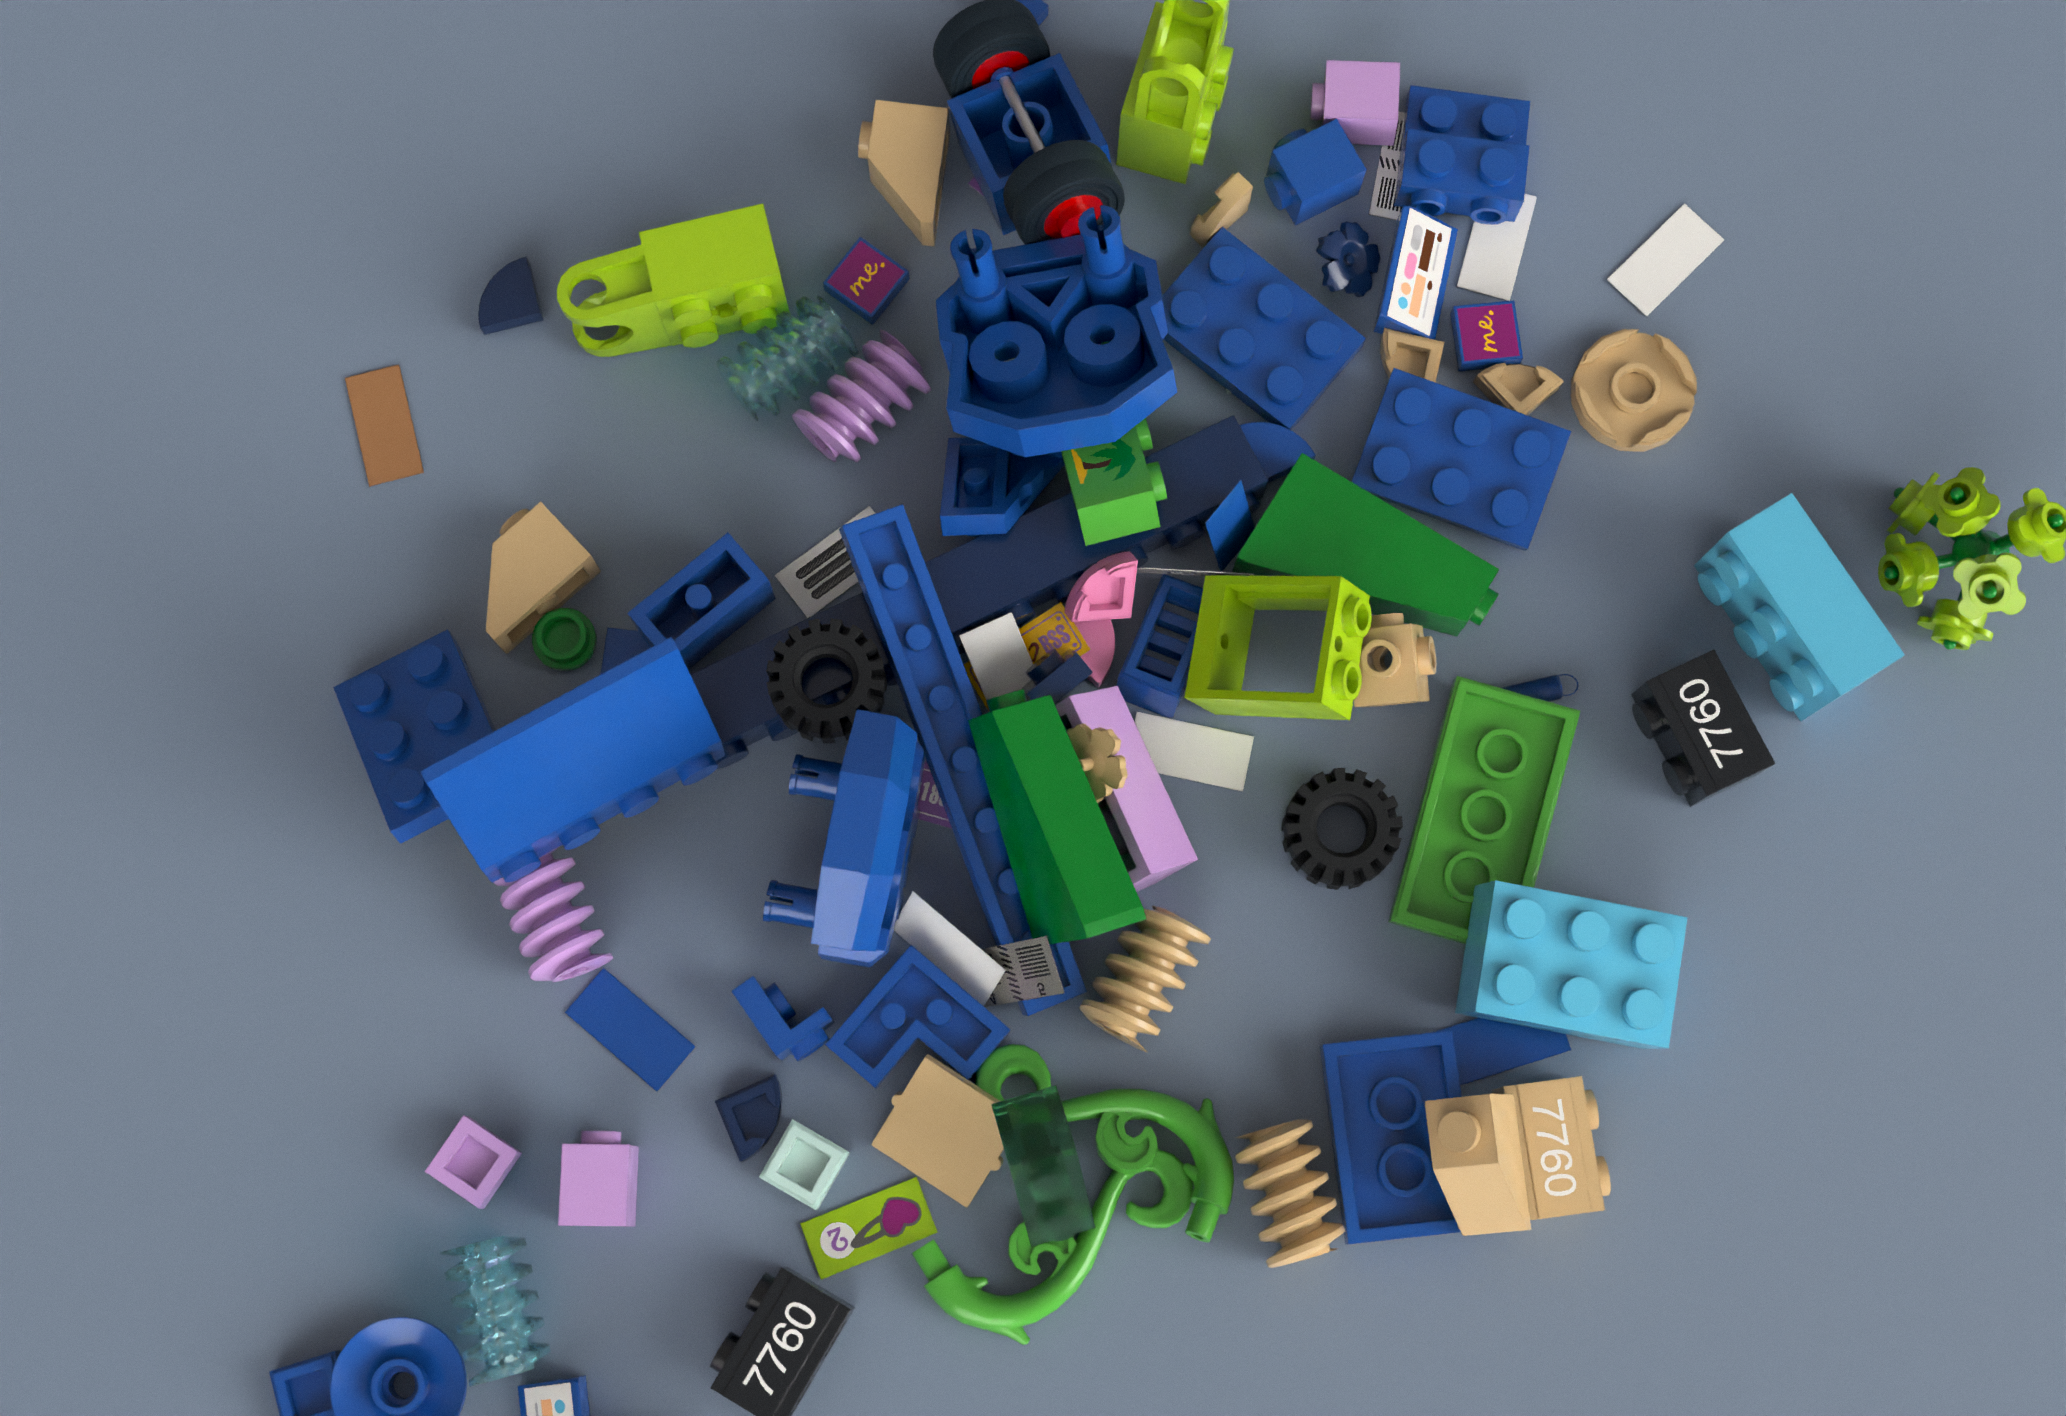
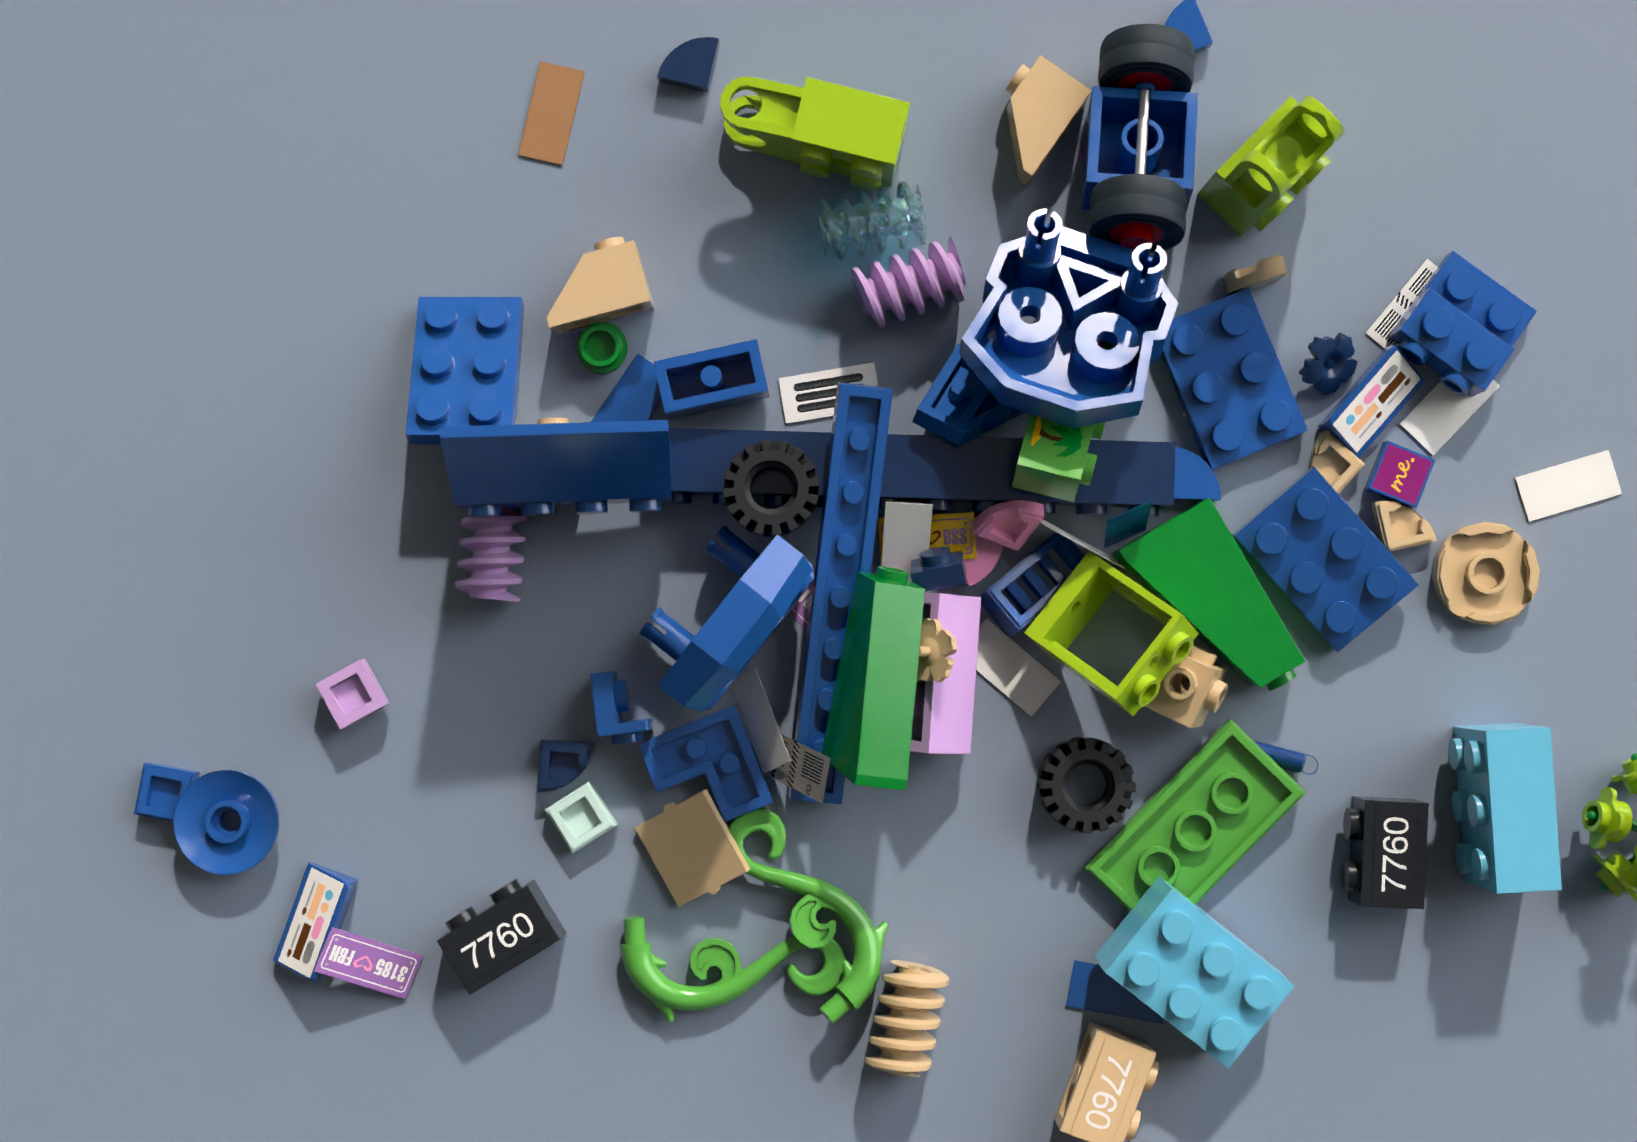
camera: 30 degrees right, 10 degrees up
clear light blue piece [440,1236,551,1387] -> none
lavender brick [558,1131,639,1227] -> none
blue sticker [565,968,696,1091] -> none
lime sticker [800,1177,938,1280] -> none
magenta tile [823,237,910,325] -> none
clear green brick [991,1085,1095,1247] -> none
tan piece [1079,906,1211,1053] -> none
blue brick [1264,119,1367,226] -> none
lavender brick [1310,60,1400,146] -> none
blue plate [1320,1030,1462,1244] -> none
tan slope [1425,1094,1531,1236] -> none

